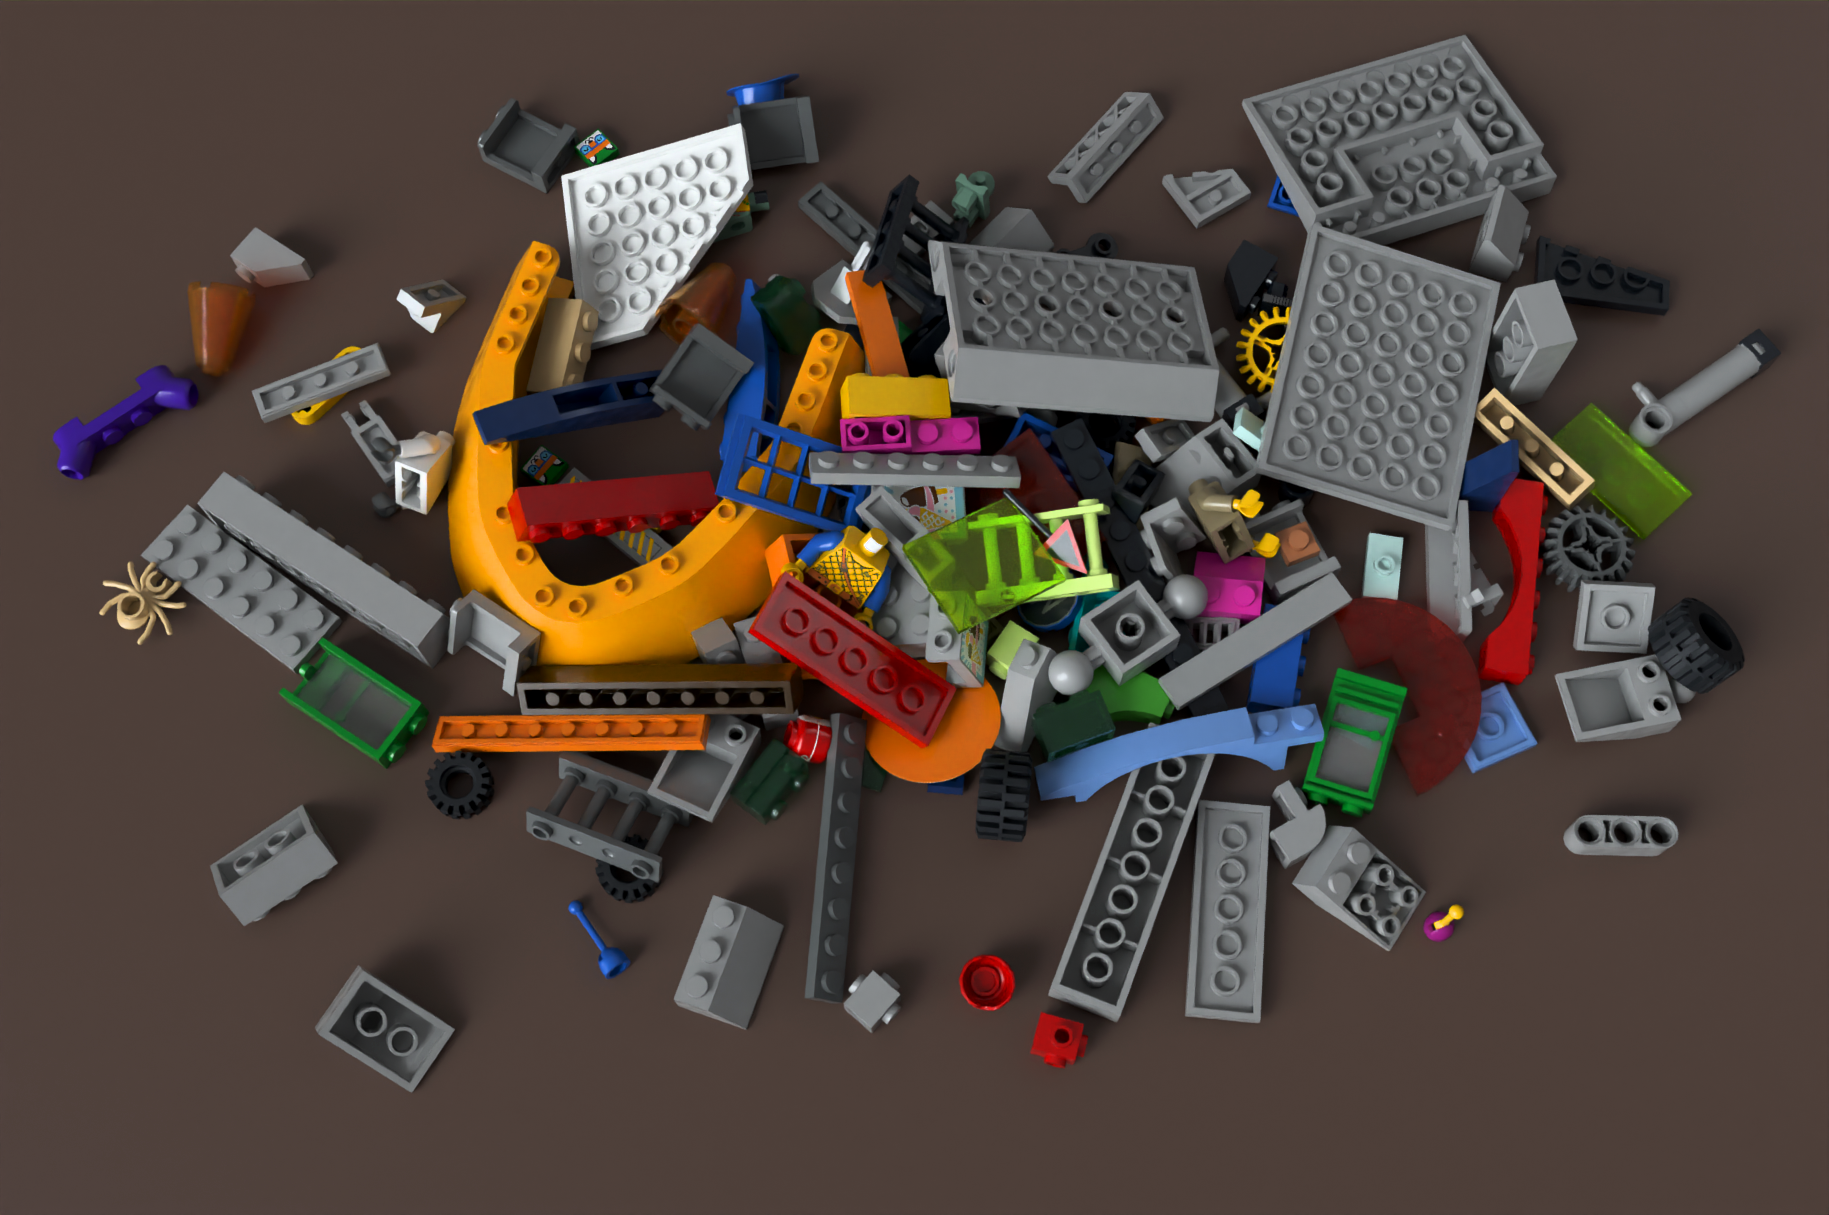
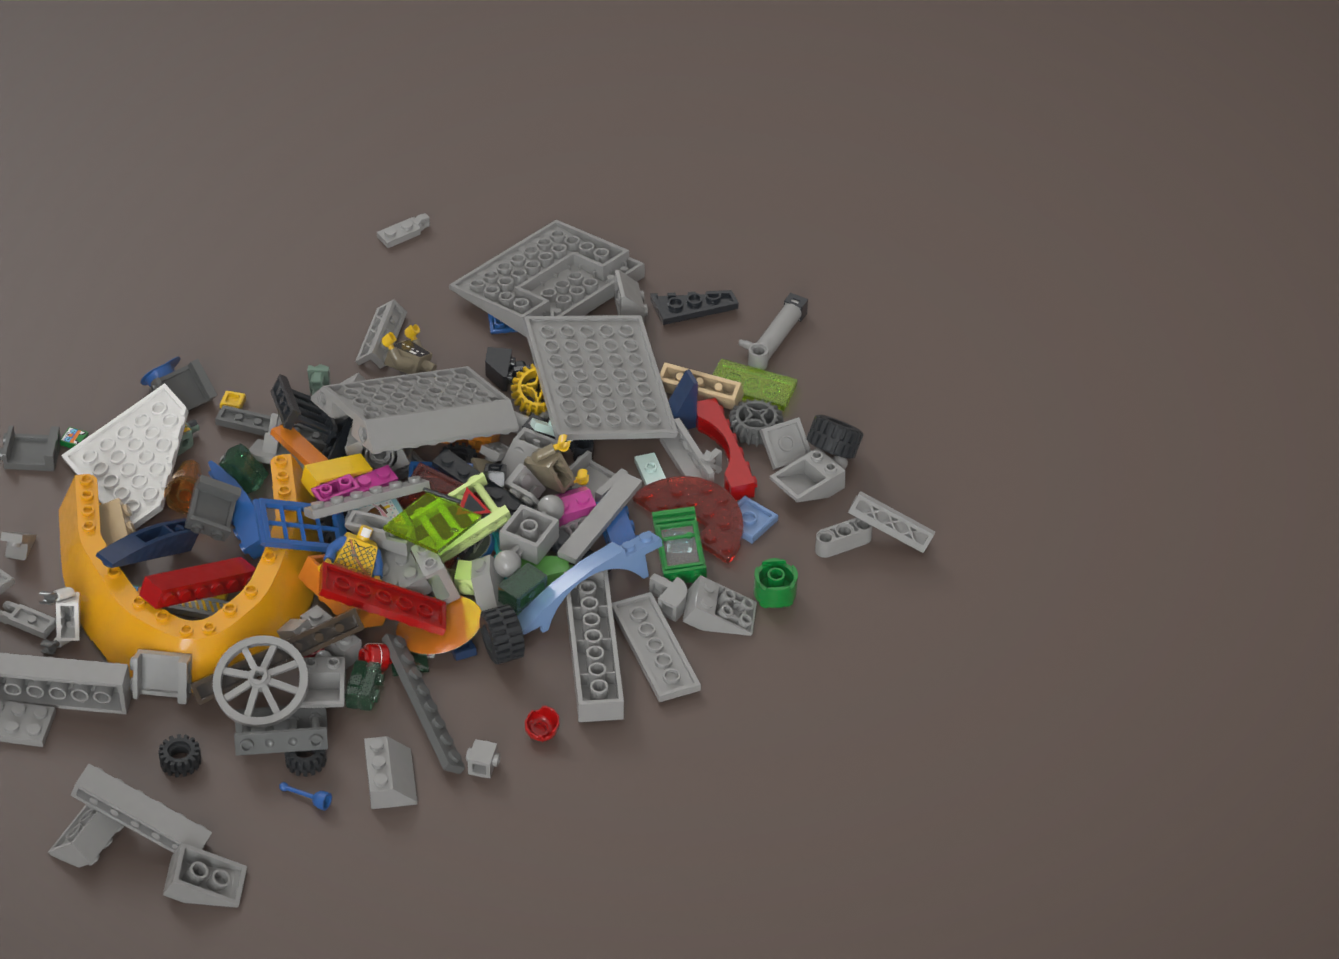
camera: 30 degrees left, 25 degrees down
door [279,637,429,769] -> none
orange tile [432,714,711,752] -> none
red brick [1030,1012,1088,1068] -> none
light grey wing [1162,169,1251,229] -> none
nougat plate [1274,521,1321,567] -> none
magenta hinge [1423,904,1464,942] -> none
light grey brick [1485,279,1578,406] -> none
none -> light grey brick [70,764,212,853]
none -> light grey wheel [213,635,309,728]
none -> yellow tile [220,391,246,409]
none -> torso [381,324,437,374]
none -> green brick [753,558,798,608]
none -> light grey fence [848,491,935,553]

